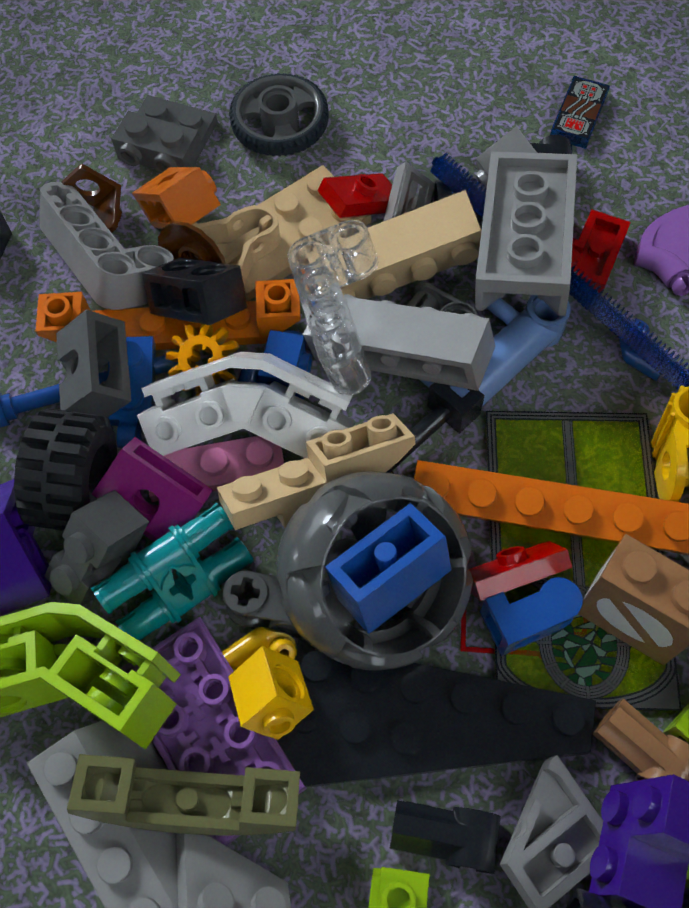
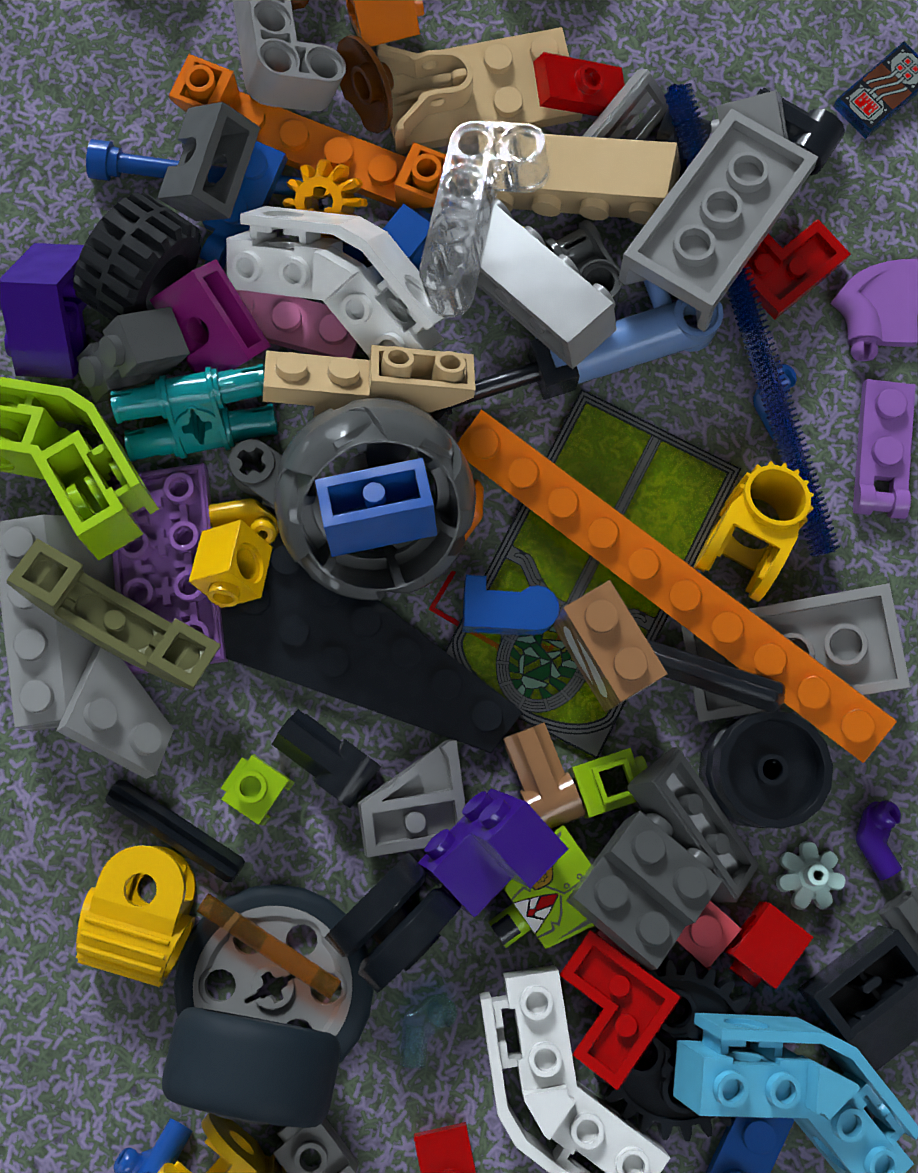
camera: 20 degrees right, 15 degrees up
black brick [142,257,247,325] -> none
red plate [468,541,573,601] -> none

